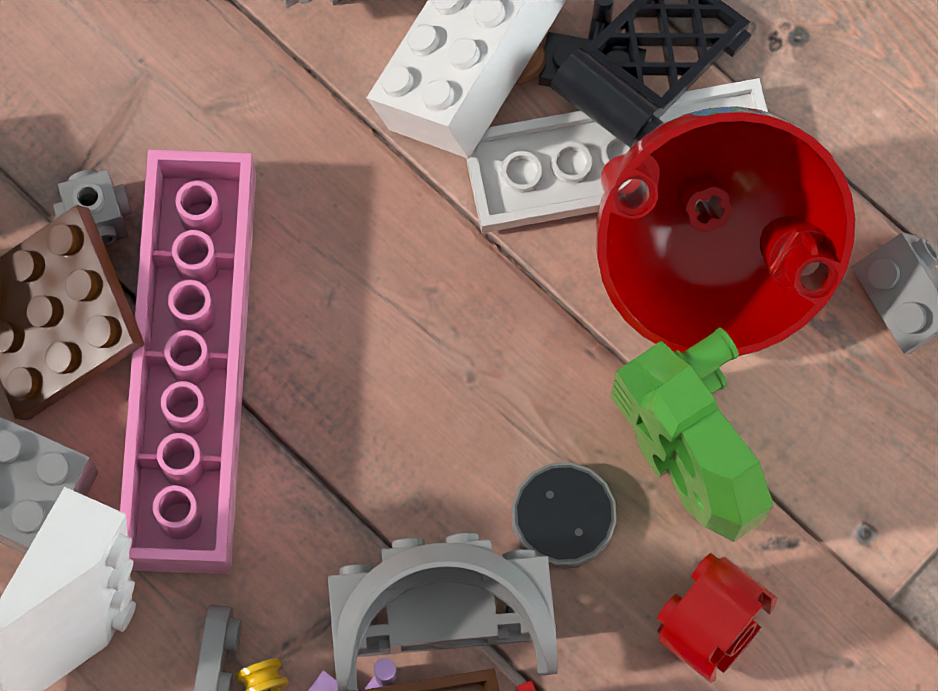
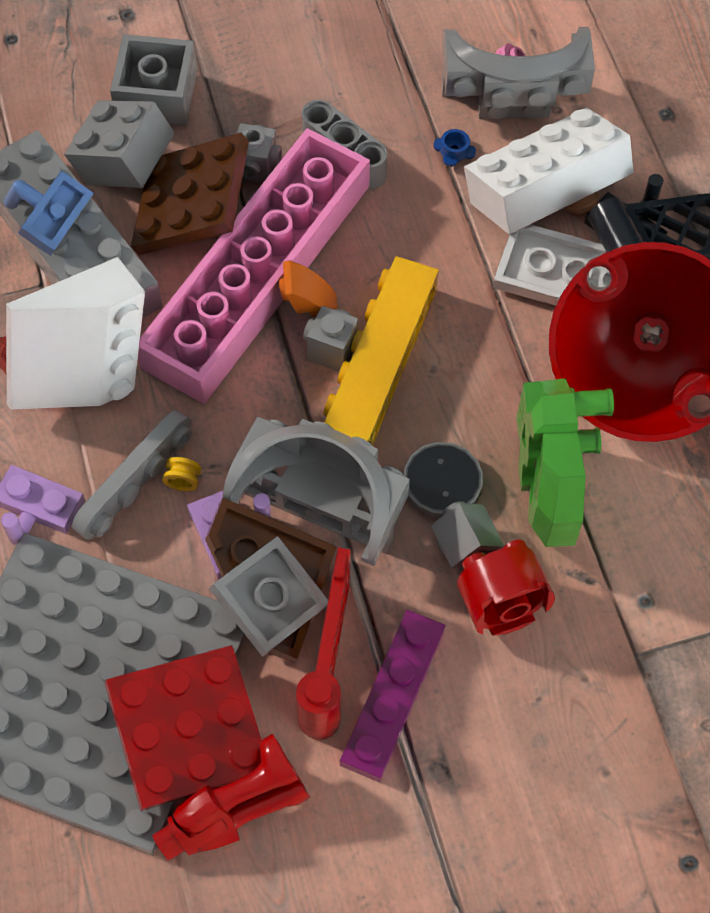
camera: 30 degrees right, 10 degrees down
none -> orange slope [279,260,338,317]
none -> light grey beam [302,100,388,189]
none -> light grey brick [303,306,358,372]
none -> yellow brick [323,256,439,446]
none -> light grey brick [431,501,504,568]
none -> blue plate [433,129,476,167]

